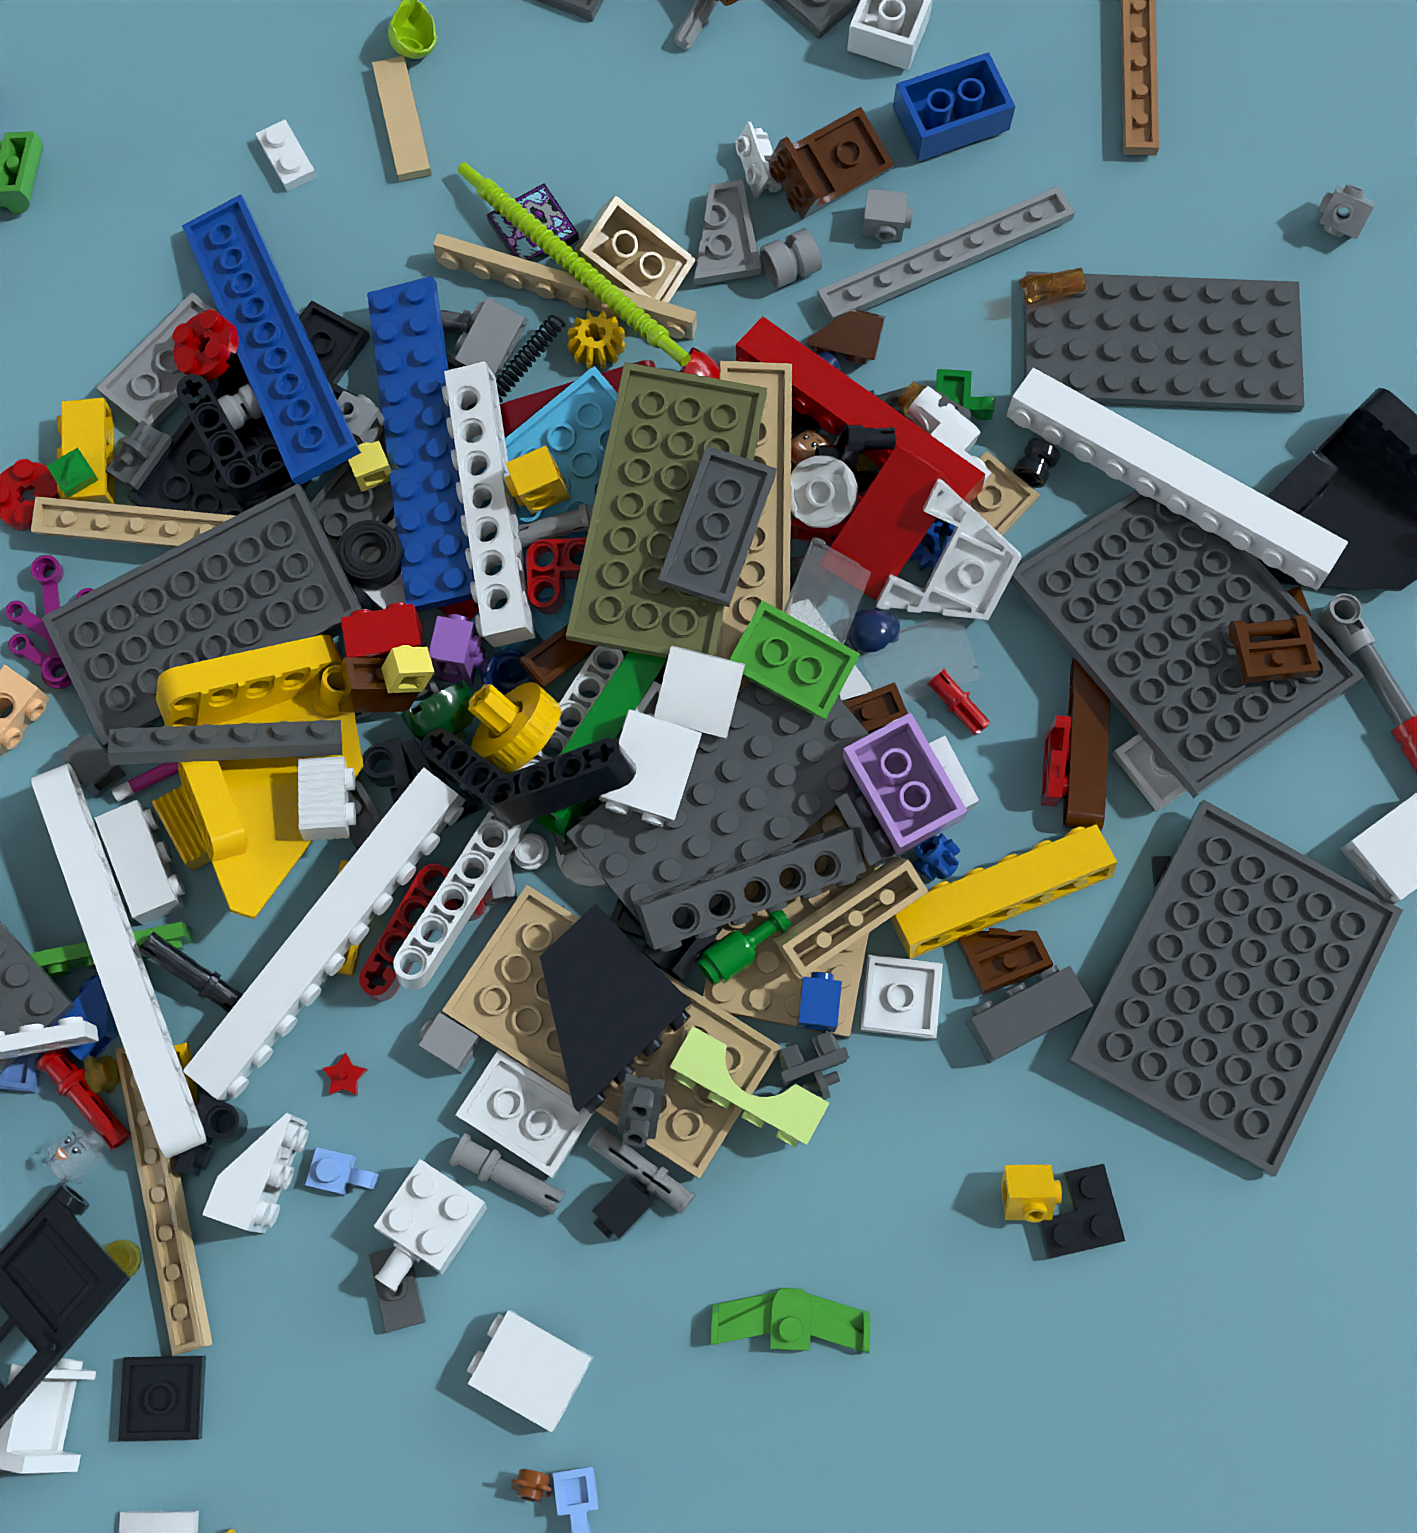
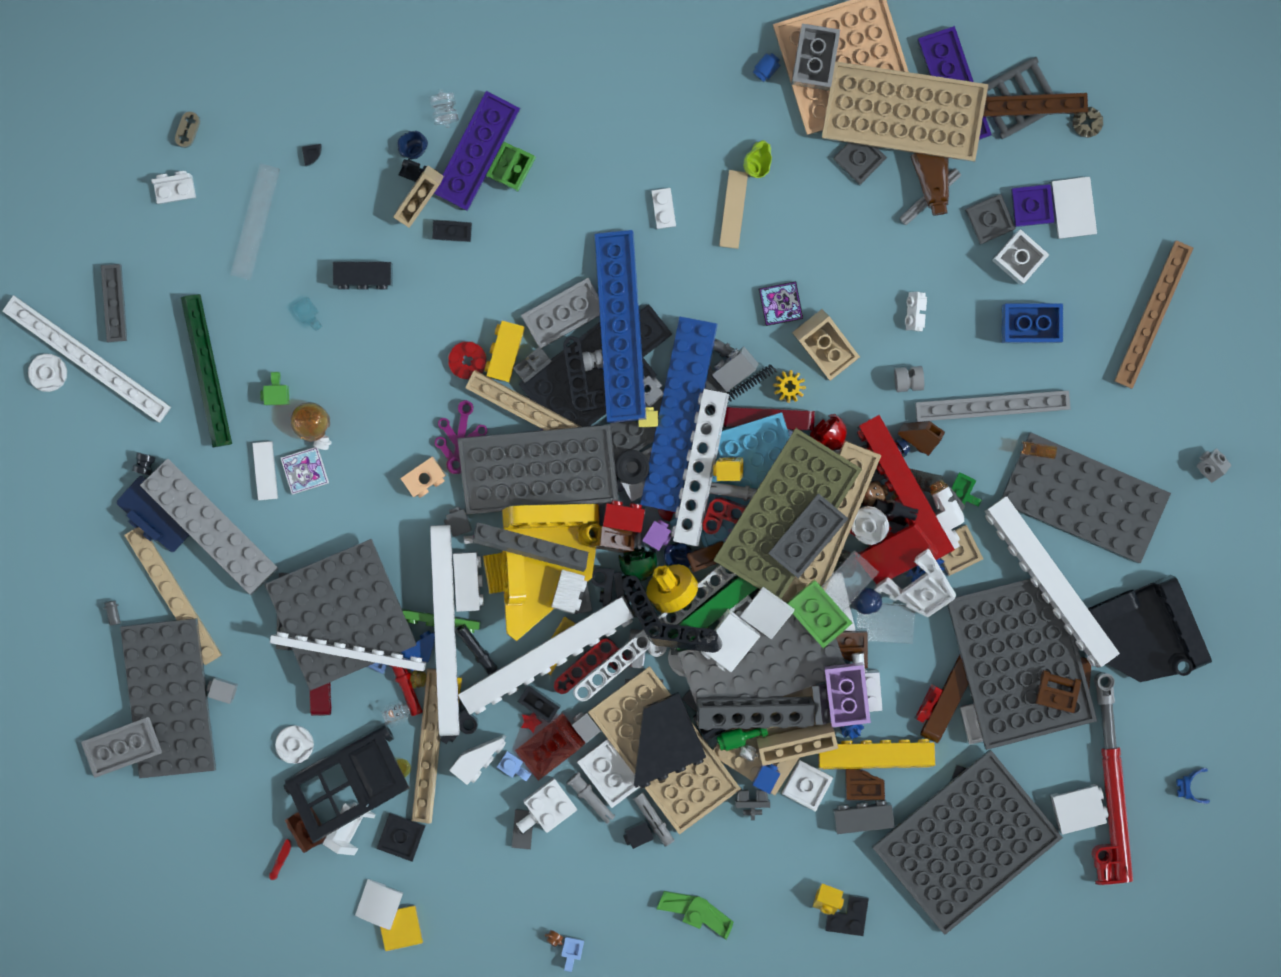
camera: 20 degrees right, 15 degrees up
green tile [47,448,99,498] -> none
red plate [172,309,239,381] -> none
light yellow plate [381,645,434,693] -> none
tan plate [433,233,697,340] -> none
lime hose [457,162,691,367] -> none
white panel [467,1310,593,1433] -> none
dark grey hips [617,1073,665,1148] -> none
yellowish green arch [670,1026,829,1148] -> none
light grey wing [694,179,761,286] -> none
reddish brown bracket [768,107,894,220] -> none
light grey brick [862,189,913,242] -> none
red axle [927,669,990,735] -> none
black wheel [1013,438,1061,488] -> none
none -> clear red slope [515,713,586,781]
none -> black brick [517,684,561,723]
none -> white plate [739,745,758,761]

